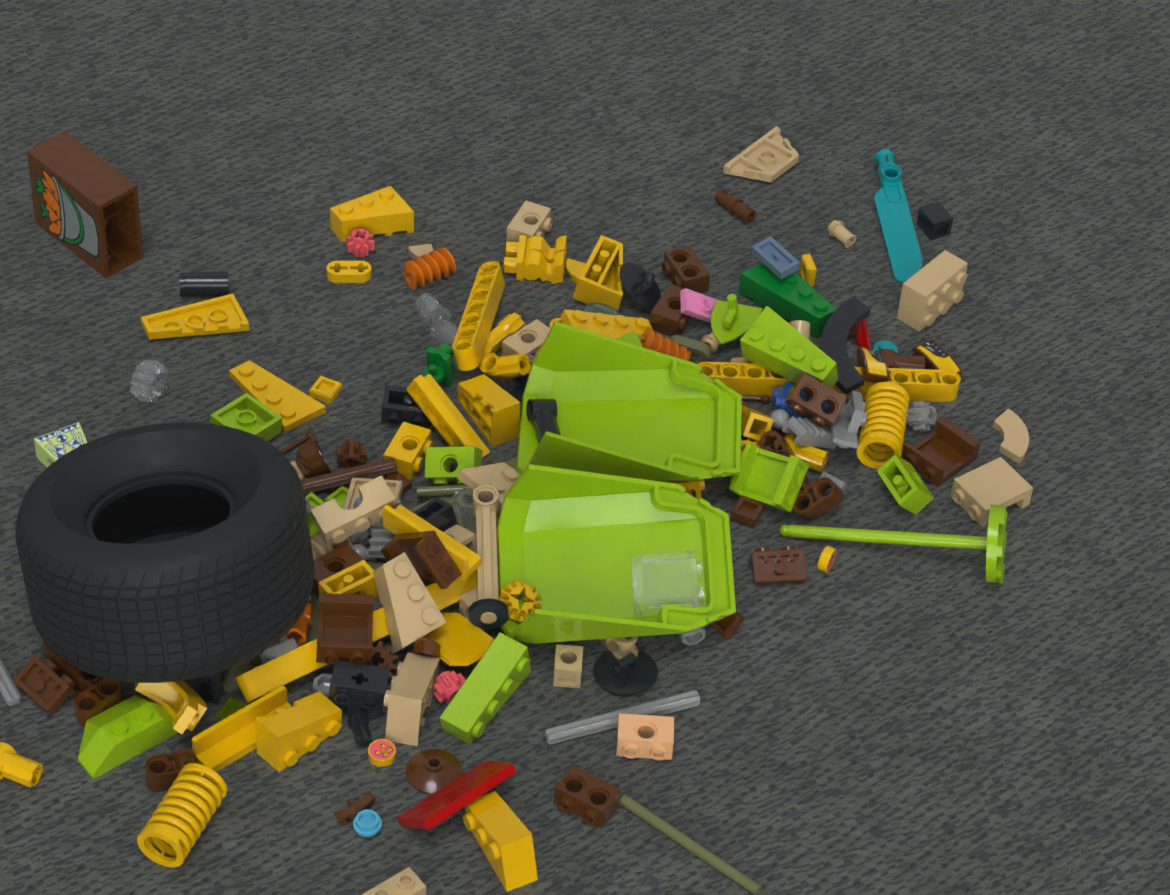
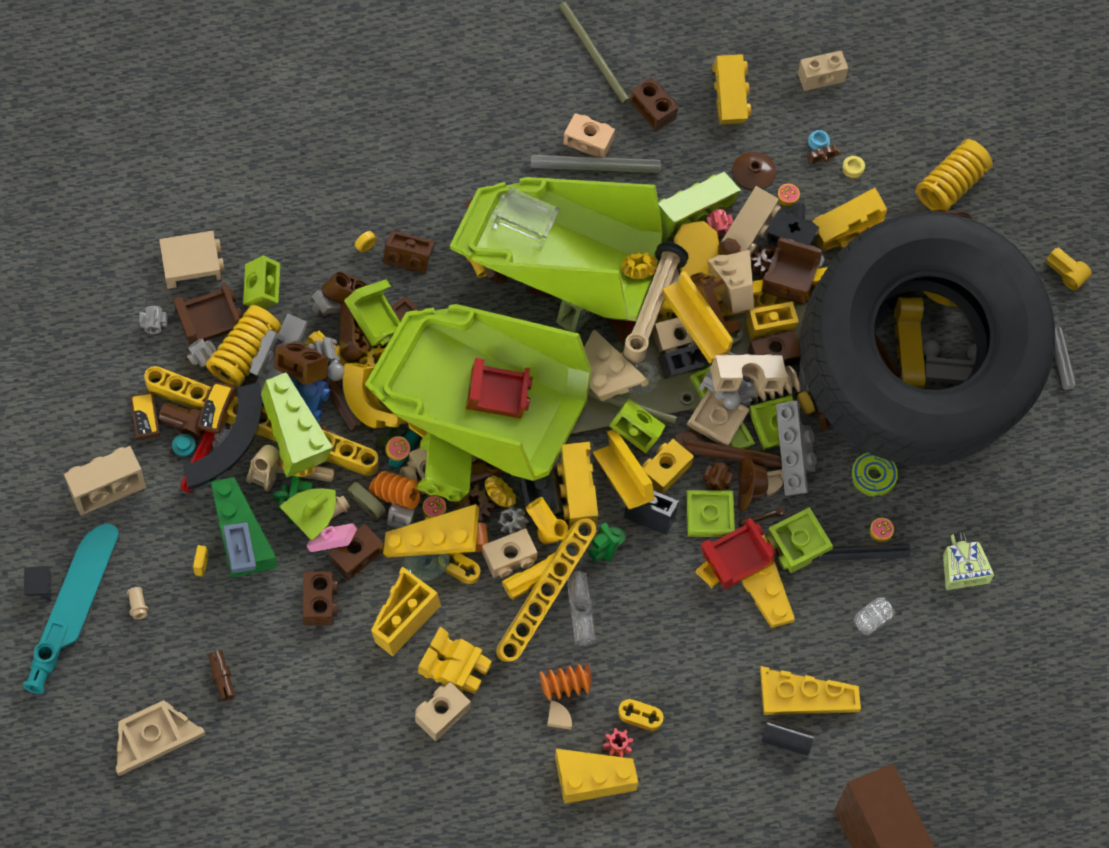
camera: 160 degrees left, 20 degrees up
red tile [397,760,517,830] -> none
black piece [526,399,561,443] -> none
yellow tile [566,258,586,283] -> none
black shield [619,263,661,311] -> none
lime piece [780,504,1008,583] -> none
tan tile [993,409,1029,464] -> none
none -> light grey gear [139,306,167,334]
none -> red panel [466,357,533,419]
none -> lime plate [686,490,735,537]
none -> red panel [701,518,776,590]
none -> light yellow tile [842,156,865,178]

